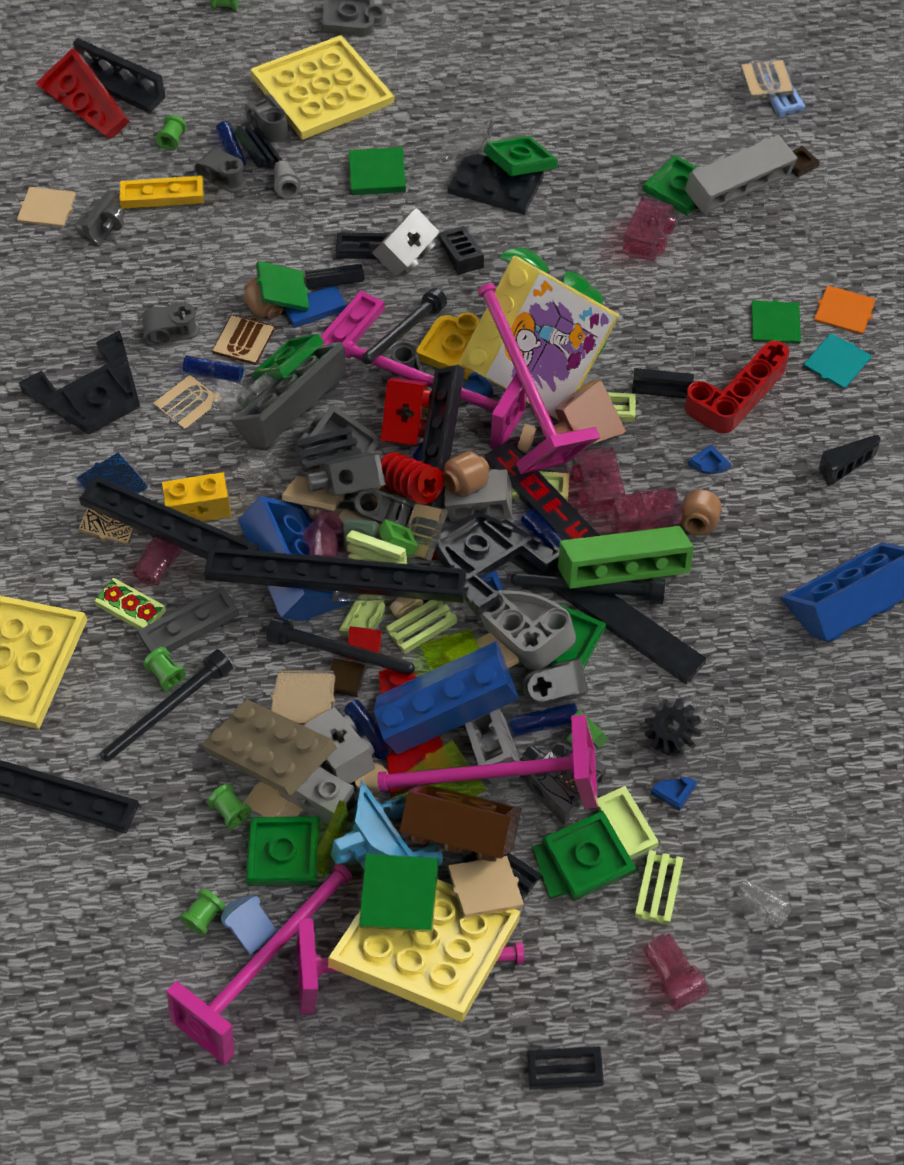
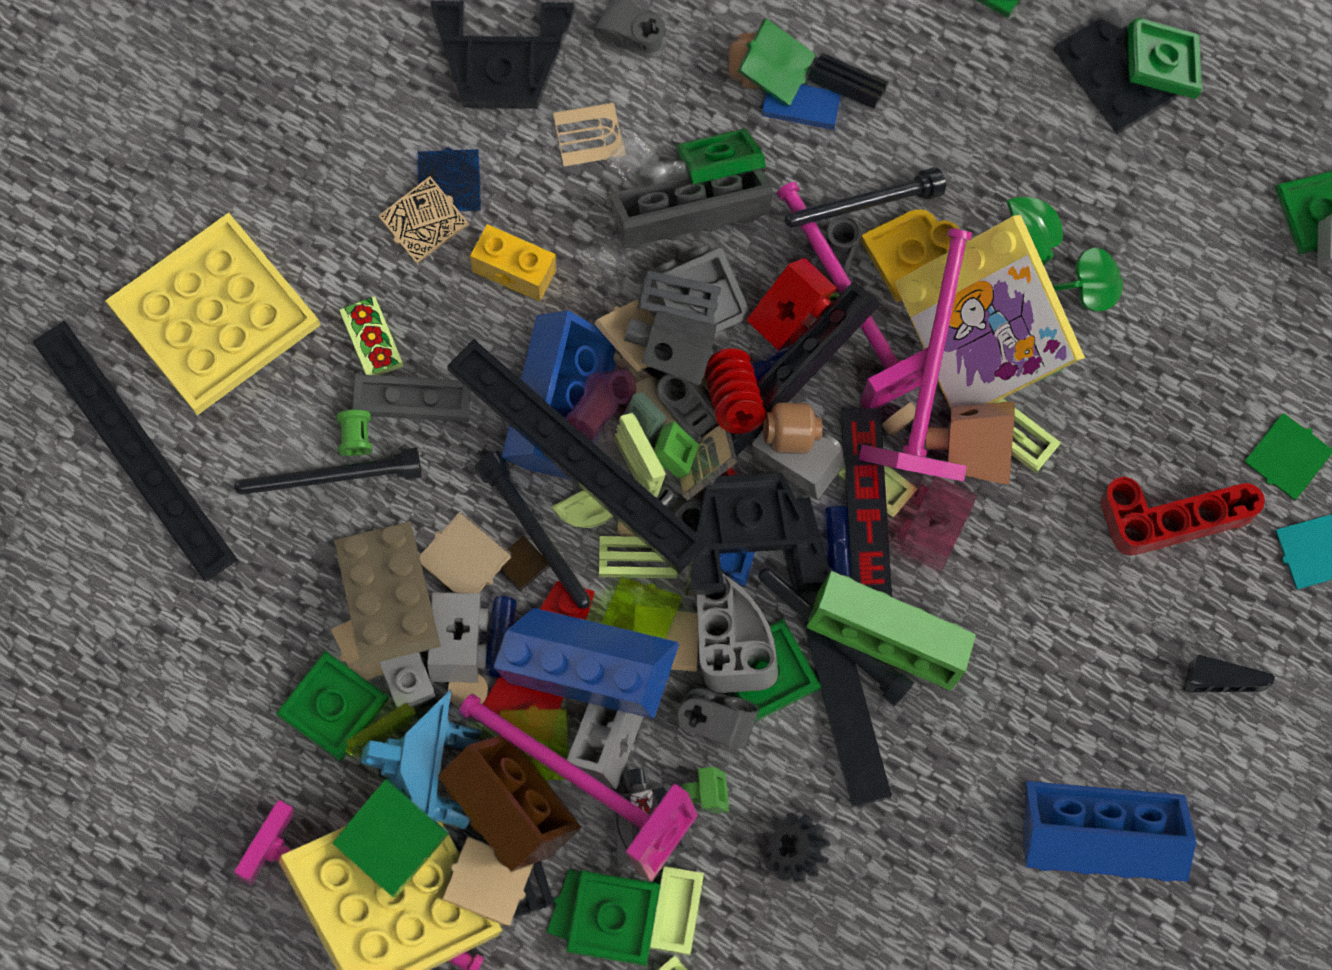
camera: 30 degrees right, 15 degrees up
black tile [79,476,259,560] -> none
clear pink piece [133,536,183,587] -> none
dark pink tile [166,864,352,1065] -> none
bright green bush [179,888,226,936] -> none
clear blue piece [183,355,244,383] -> none
bright green bush [207,784,252,830] -> none
piece [212,314,276,365] -> none
medium blue tile [221,895,278,955] -> none
dark pink plate [321,290,385,347] -> none
black tile [336,233,390,259] -> none
red tile [345,626,383,660] -> none
brick [372,208,439,276] -> none
black slope [438,226,484,275] -> none
blue tile [464,371,493,404] -> none
clear blue piece [510,703,578,737] -> none
clear pink brick [612,487,683,534] -> none
clear pink brick [622,197,676,262] -> none
black tile [632,368,694,399] -> none
blue tile [650,777,698,811] -> none
medium nougat head [679,489,722,536] -> none
blue tile [688,445,732,474] -> none

